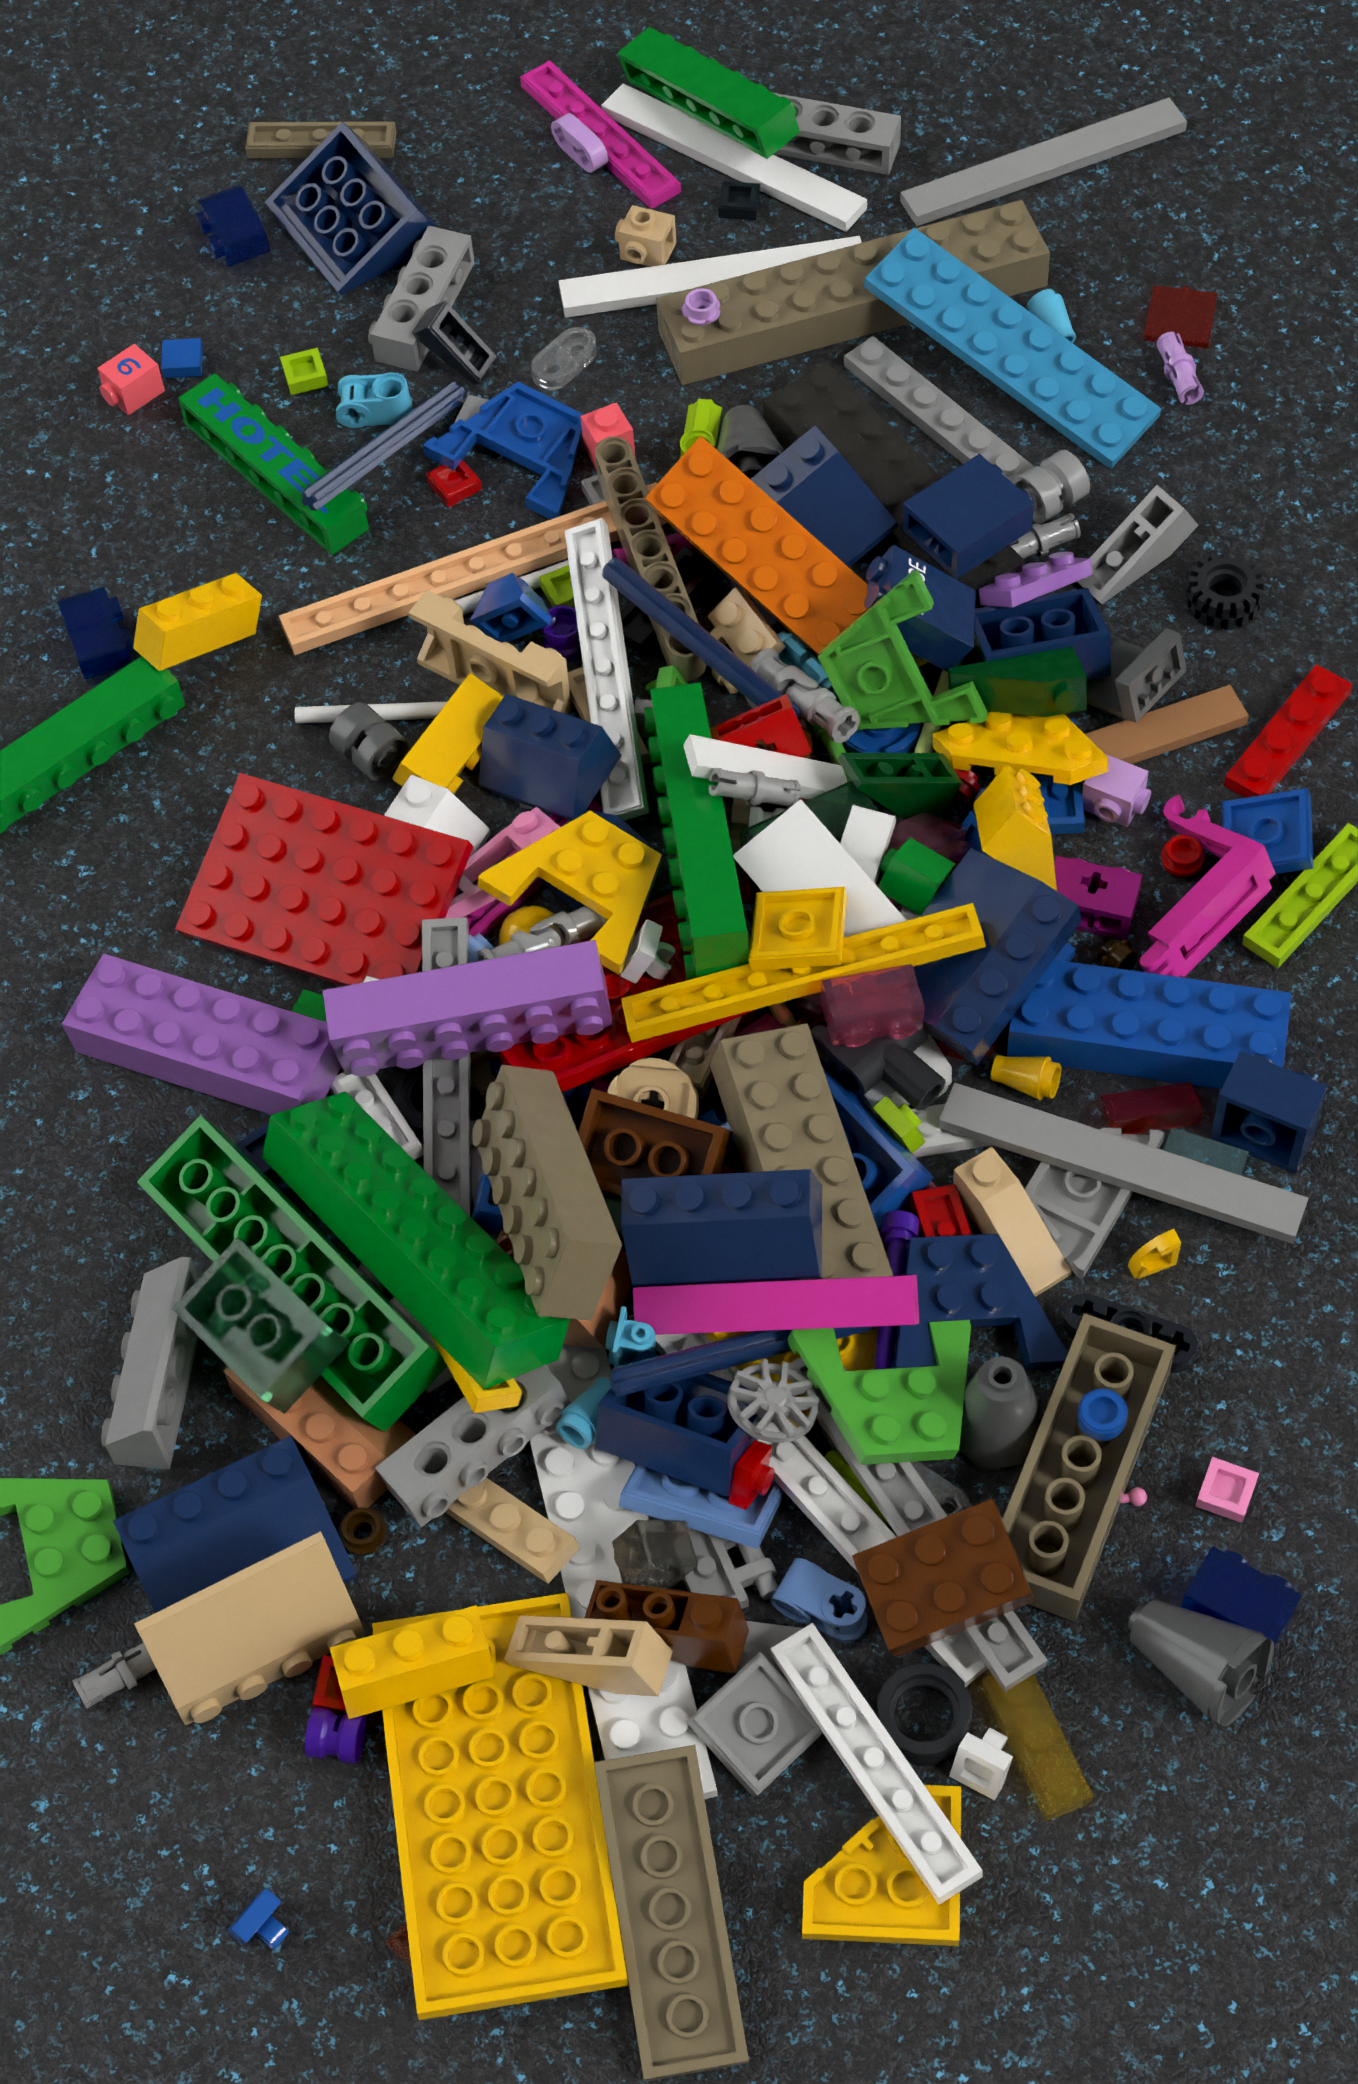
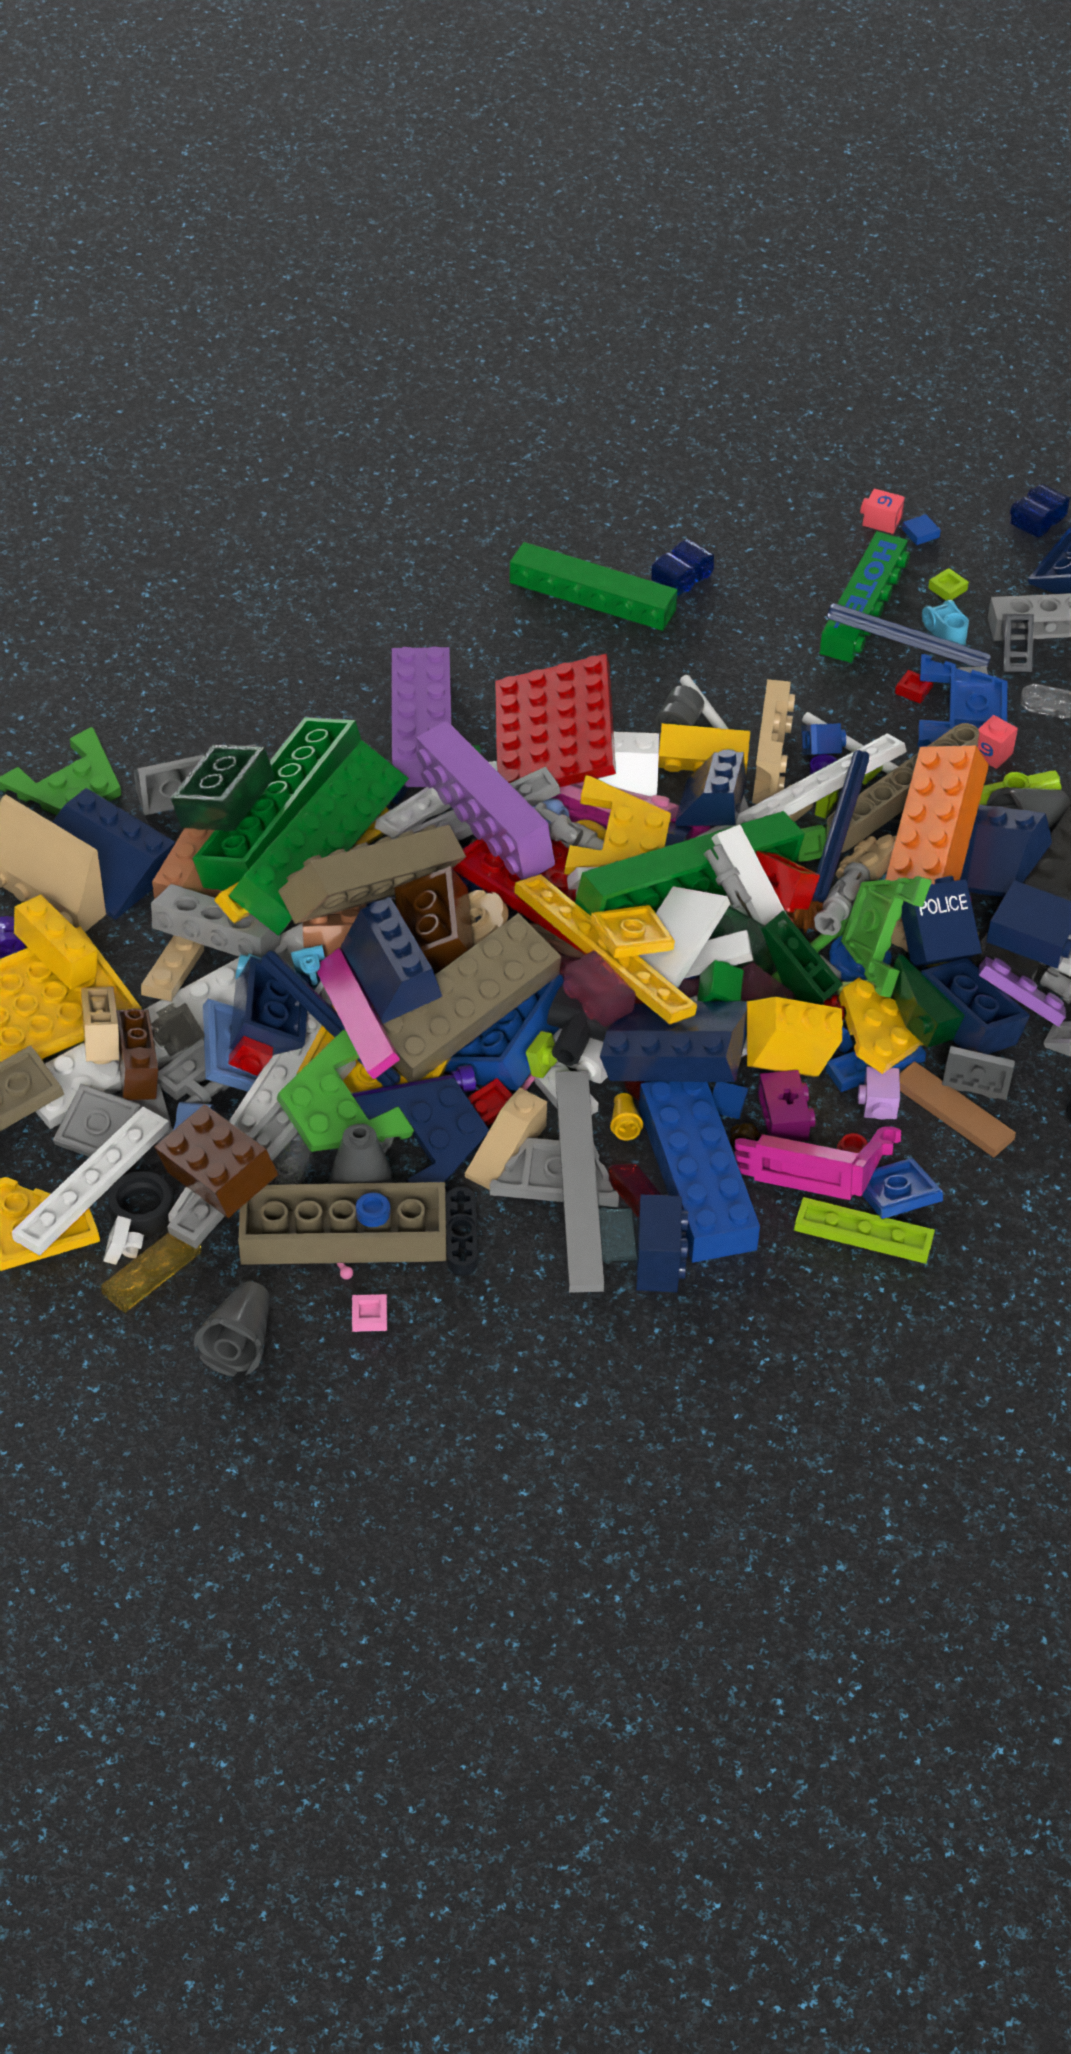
camera: 60 degrees right, 10 degrees down
yellow brick [133,573,262,671] -> none
light nougat plate [279,482,668,655] -> none
dark brown plate [338,1508,388,1556] -> none
light grey wheel [727,1359,819,1443] -> none
yellow tile [1128,1229,1181,1279] -> none
clear blue brick [1181,1546,1302,1652] -> none
red plate [1224,664,1352,798] -> none

